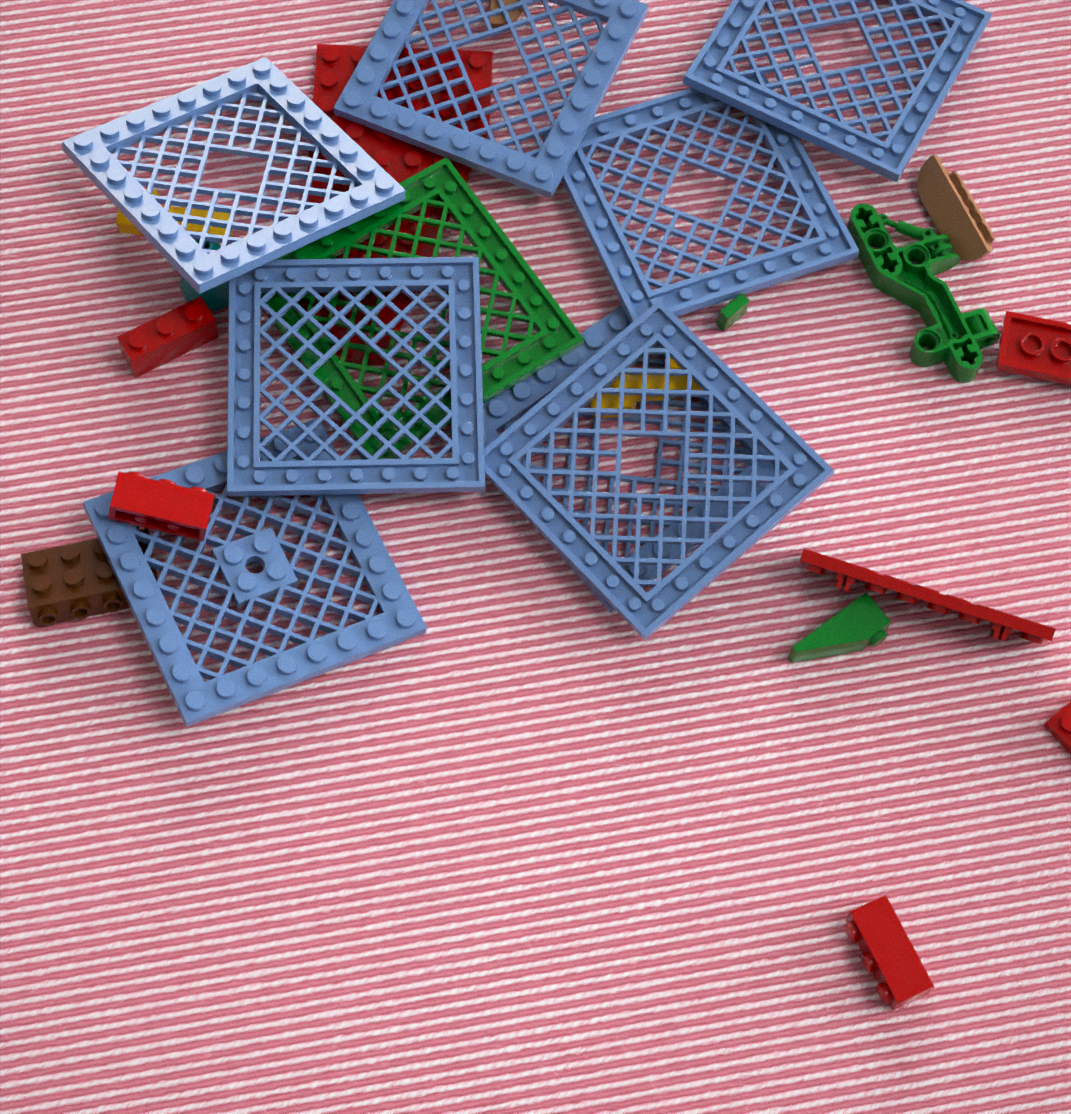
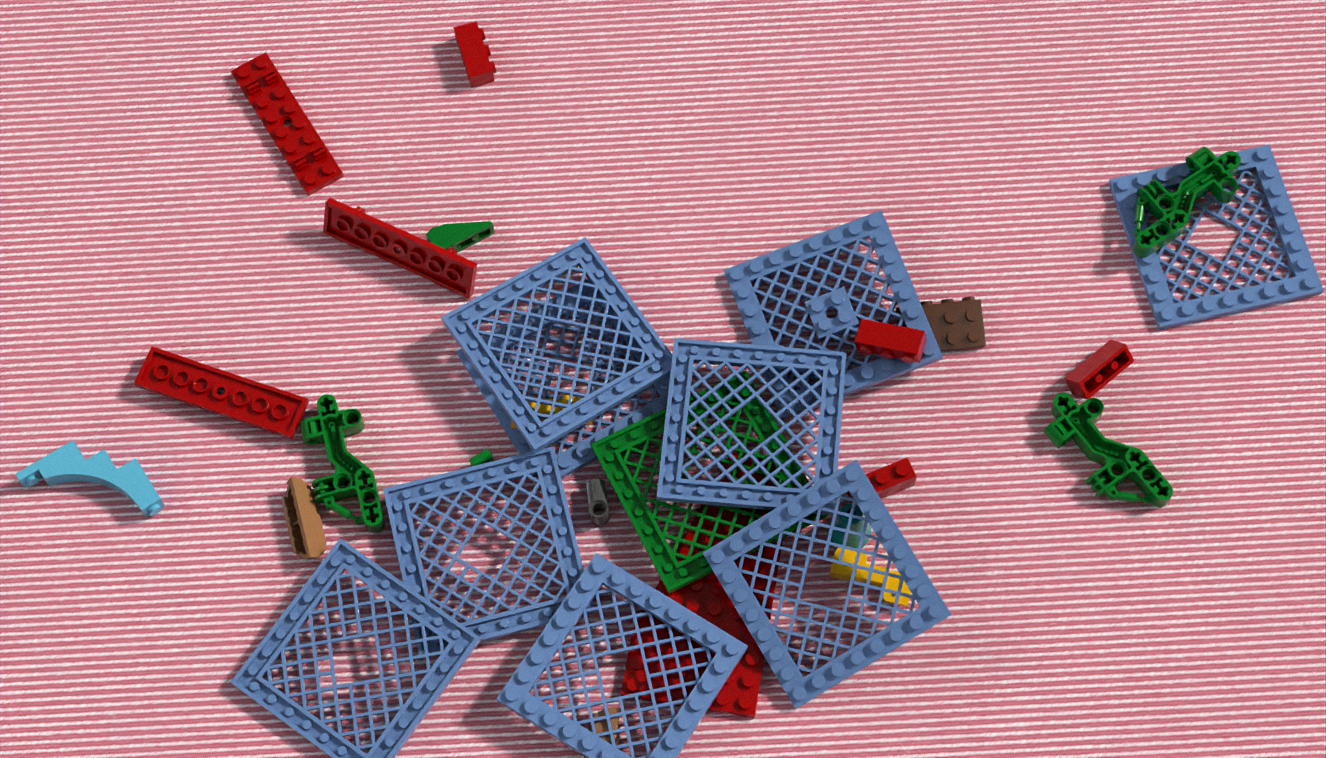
camera: 165 degrees left, 0 degrees up
none -> dark grey piece [586,478,610,526]

